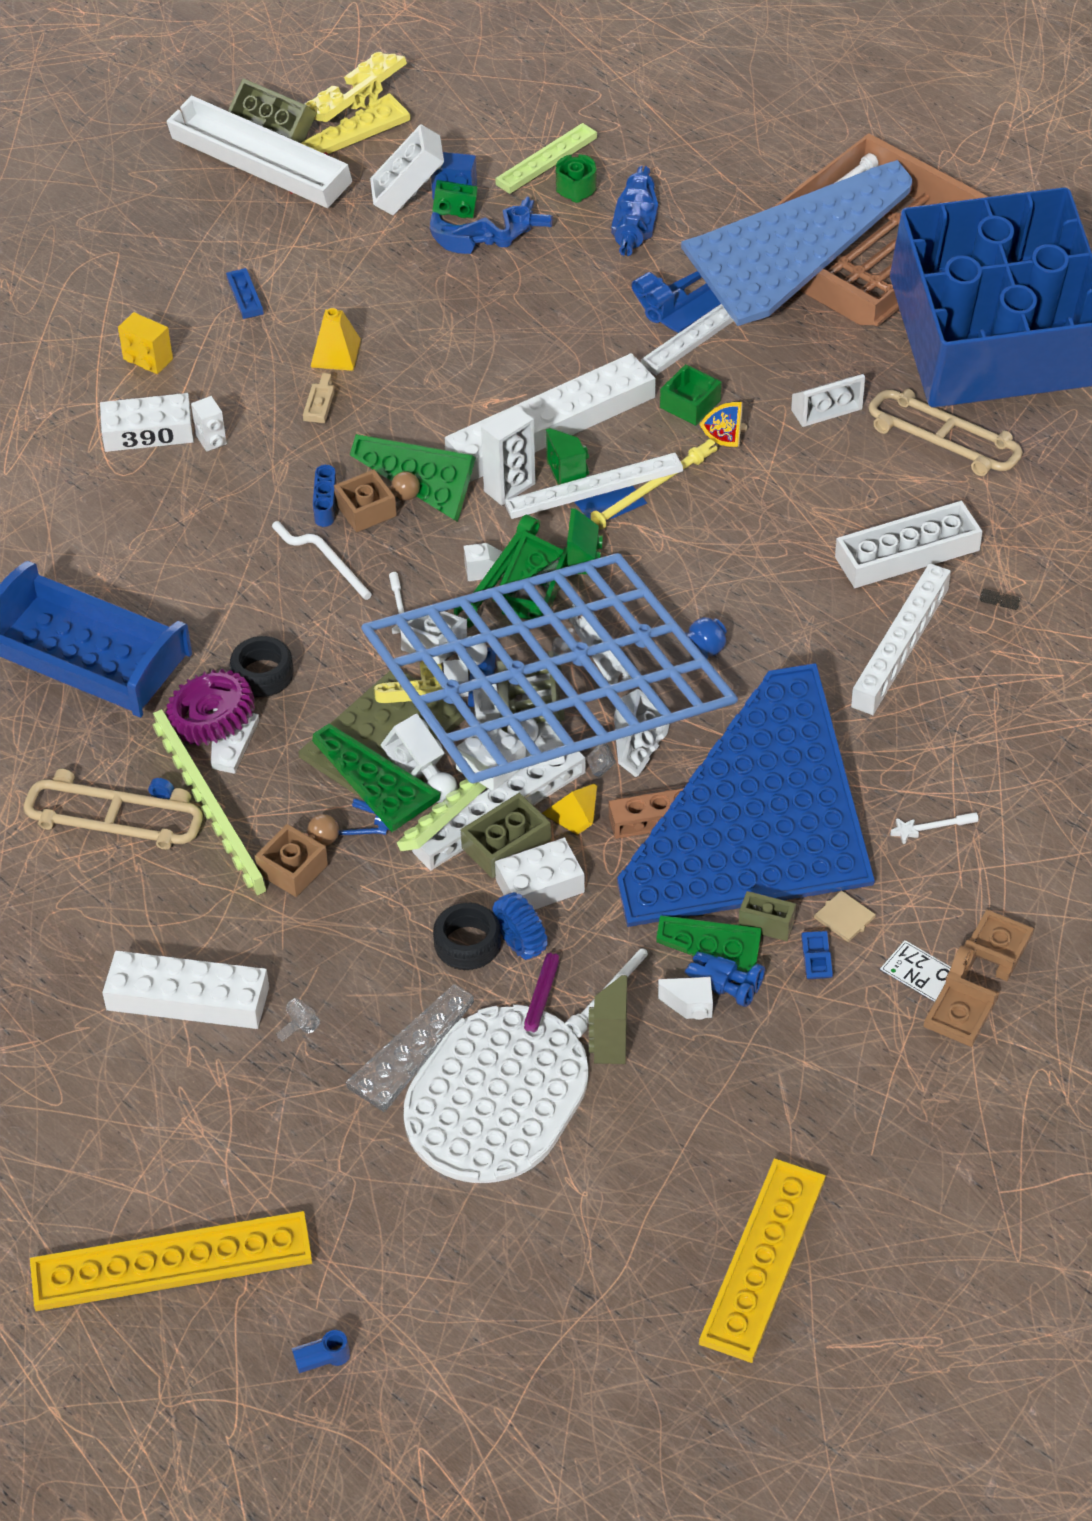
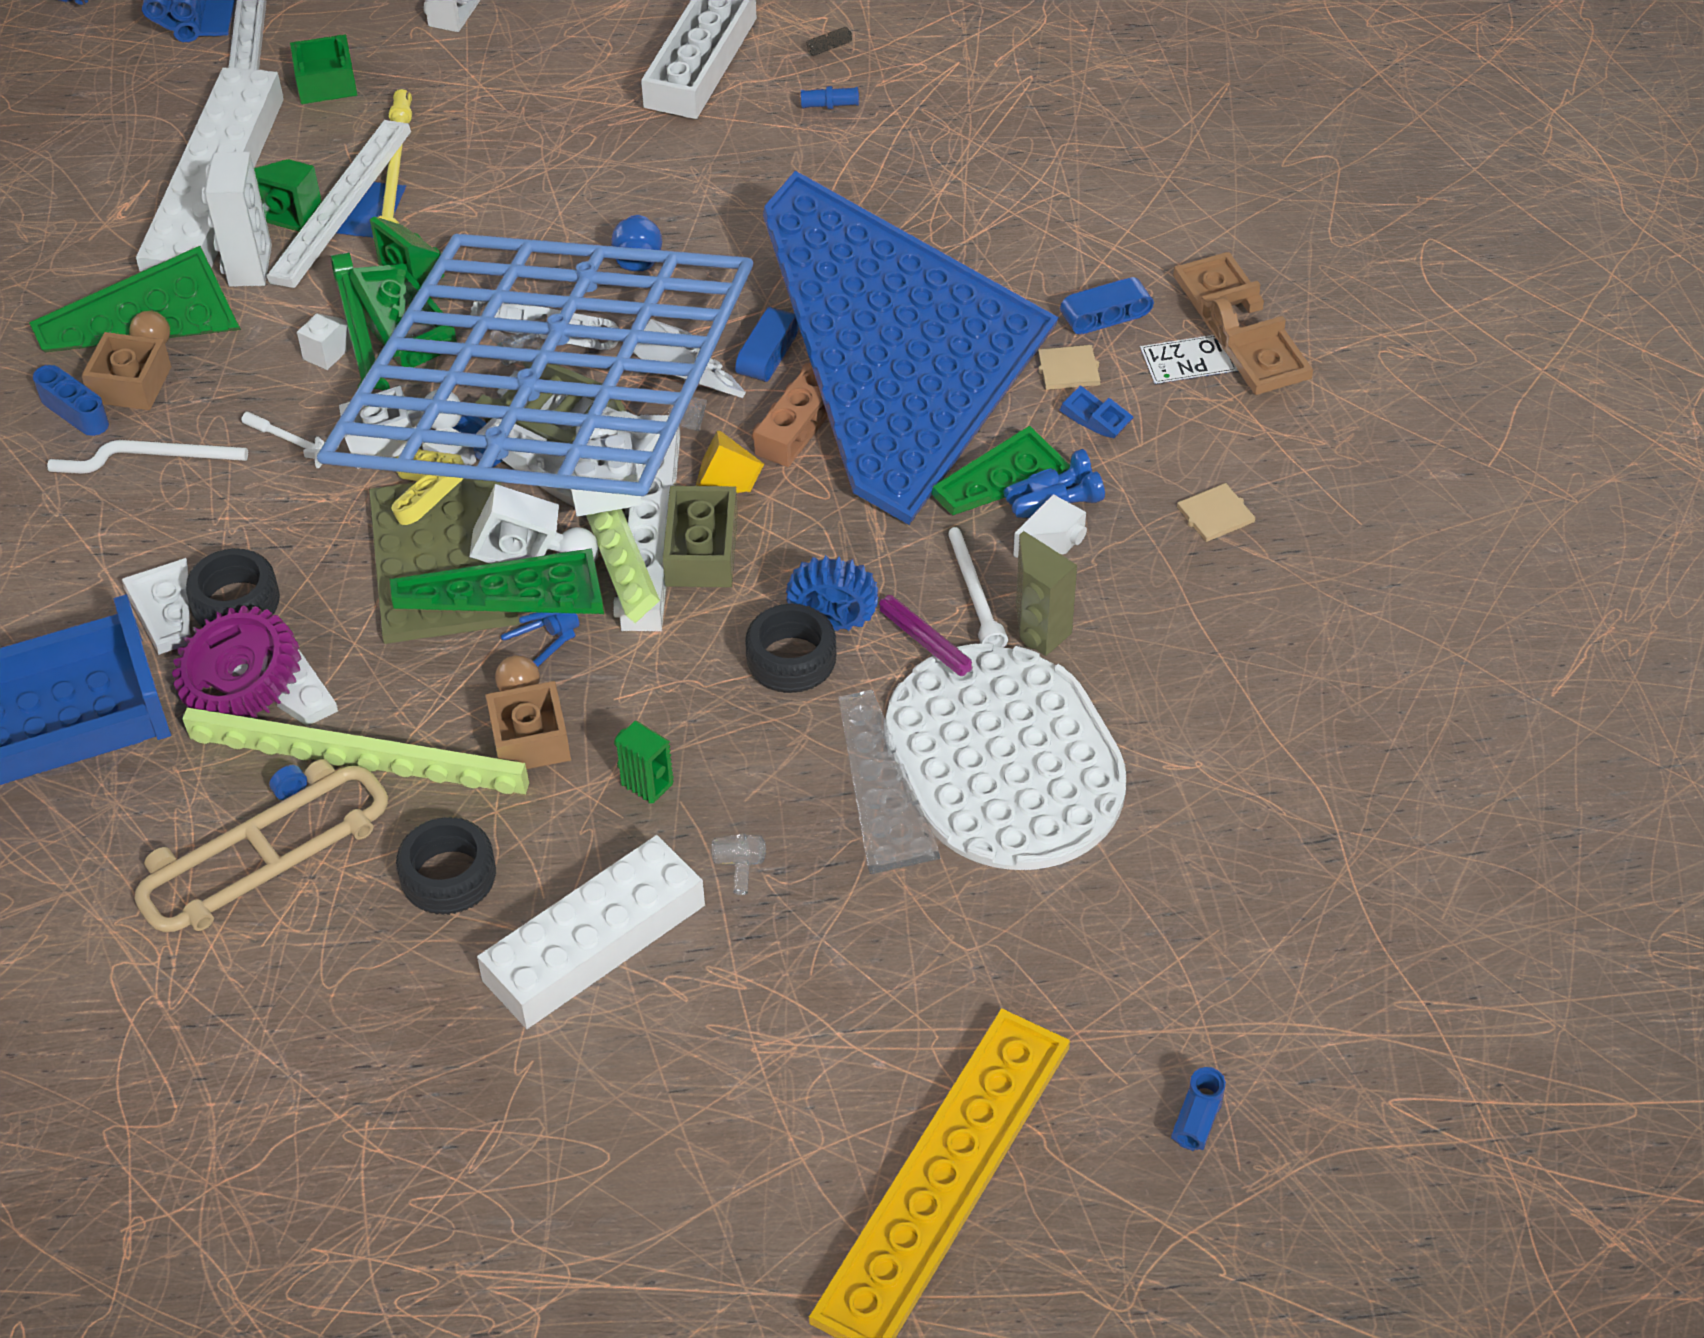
camera: 50 degrees left, 0 degrees up
white brick [495,837,585,910] -> none
shield [699,402,747,447] -> none
yellow plate [699,1158,826,1363] -> none
olive brick [739,891,796,942] -> none
white brick [851,563,951,715] -> none
white piece [890,812,978,844] -> none
none -> white wing [122,558,191,655]
none -> black tyre [396,817,496,915]
none -> green brick [614,721,674,804]
none -> blue beam [735,307,799,382]
none -> blue pin [801,86,859,109]
none -> blue beam [1060,277,1154,334]
none -> tan piece [1177,483,1255,542]

